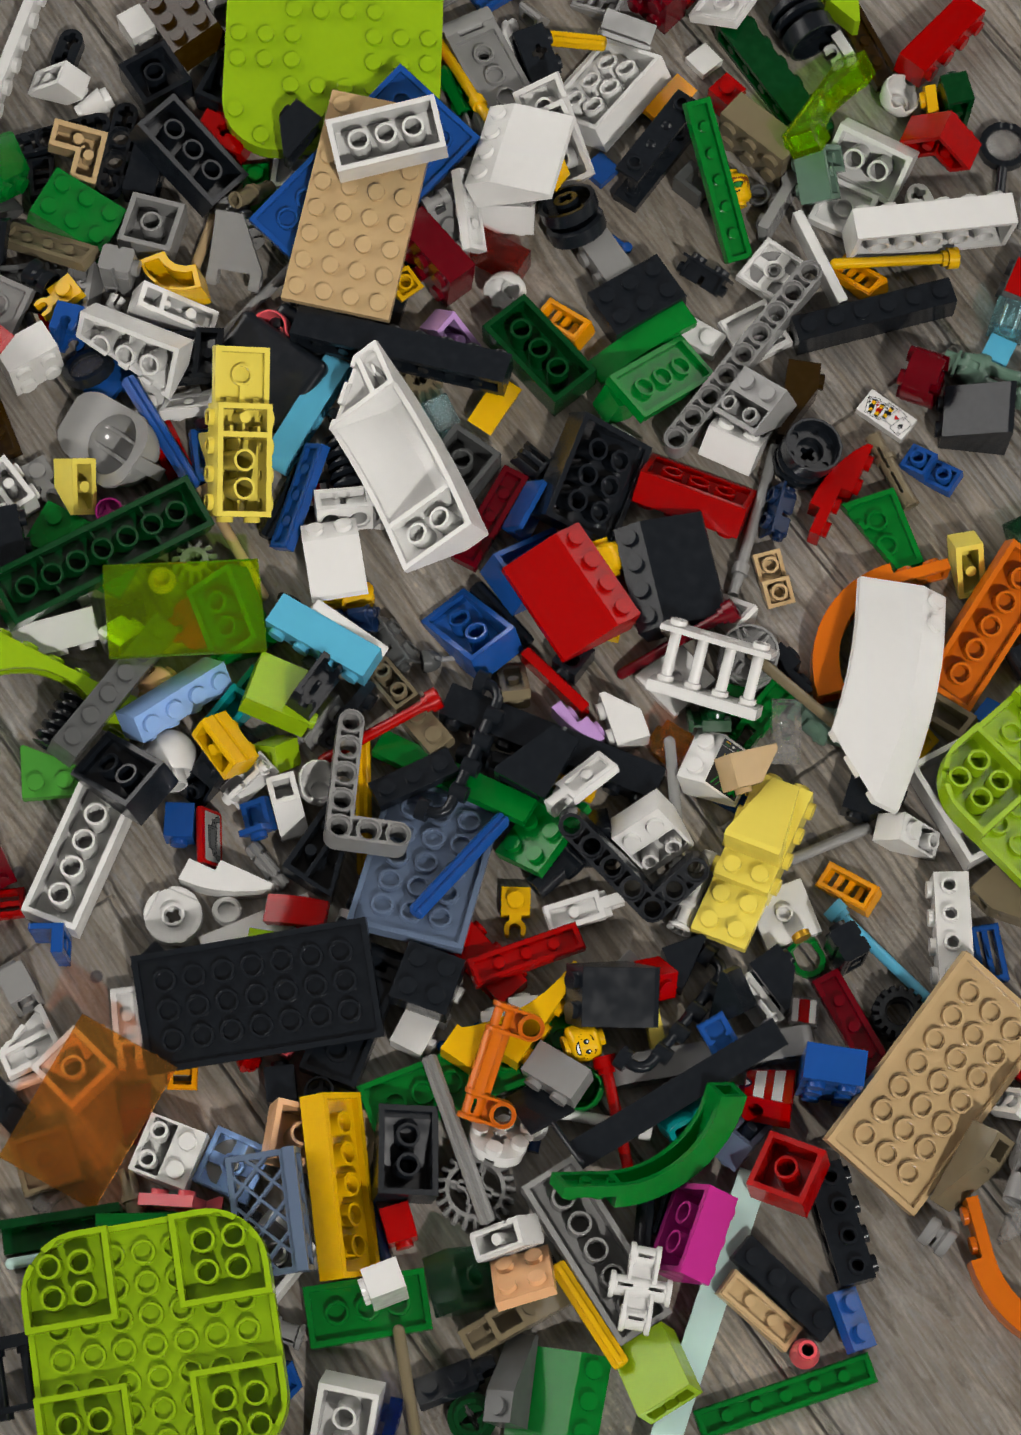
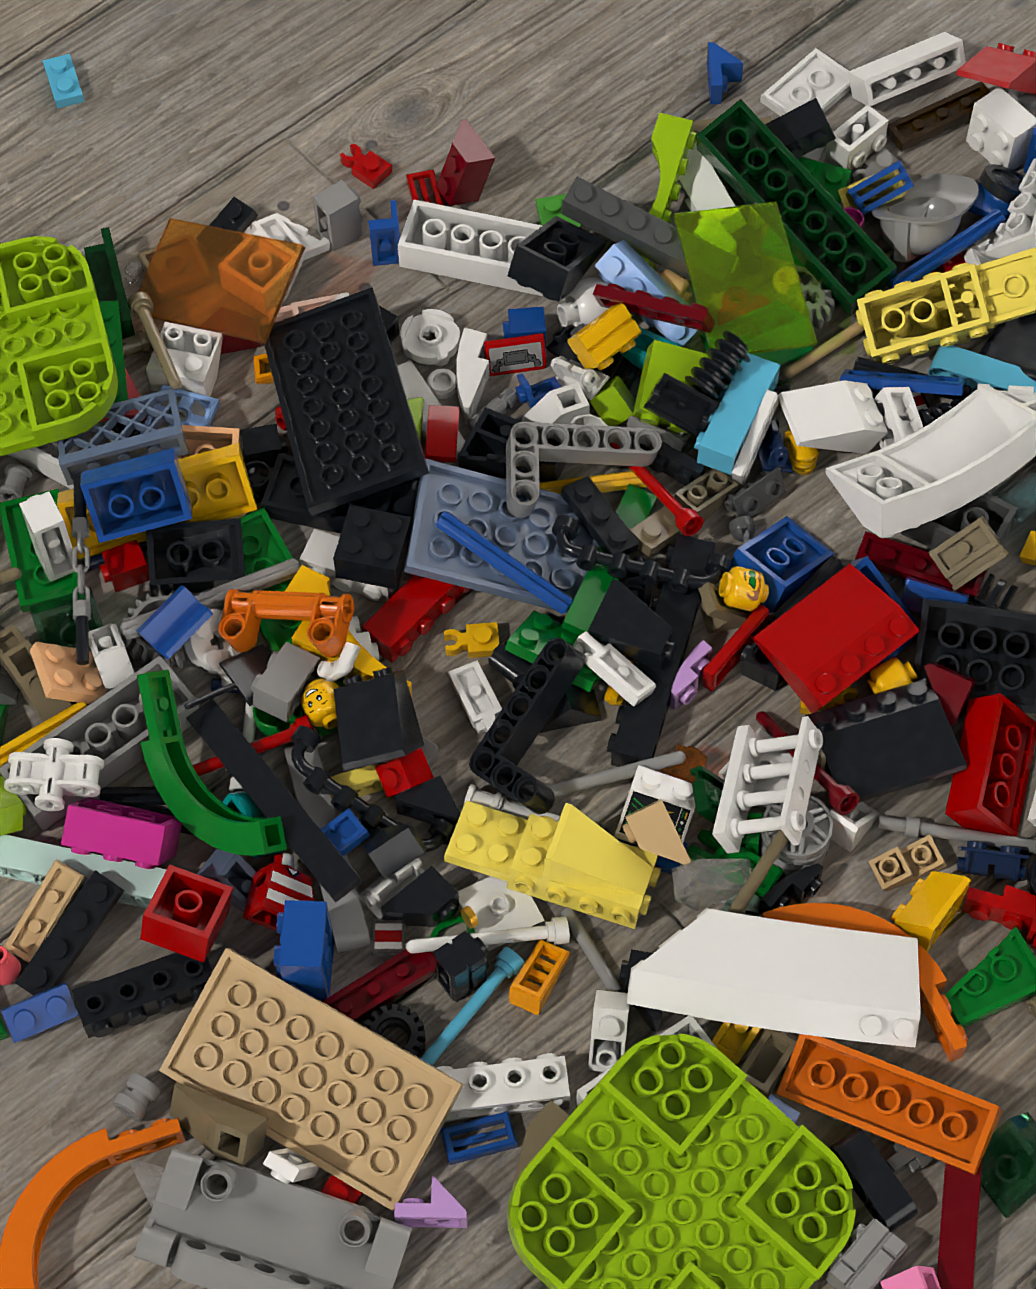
camera: 85 degrees right, 10 degrees down
coral plate [137,1188,207,1212] -> none
red tile [466,921,587,989] -> none
white slope [595,691,650,751] -> none
white slope [611,788,694,875] -> none
light yellow slope [947,530,985,599] -> none
none -> piece [72,475,91,665]
none -> blue brick [80,448,192,543]
none -> dark tan piece [128,292,181,389]
none -> blue panel [136,585,213,659]
none -> white arm [317,642,361,682]
none -> white piece [406,916,570,954]
none -> dark red plate [593,283,715,333]
none -> black piece [685,331,751,400]
none -> yellow head [719,566,769,611]
none -> blue tile [848,160,914,215]
none -> yellow slope [891,871,971,952]
none -> dark red slope [924,662,976,726]
none -> dark tan plate [929,516,1009,591]

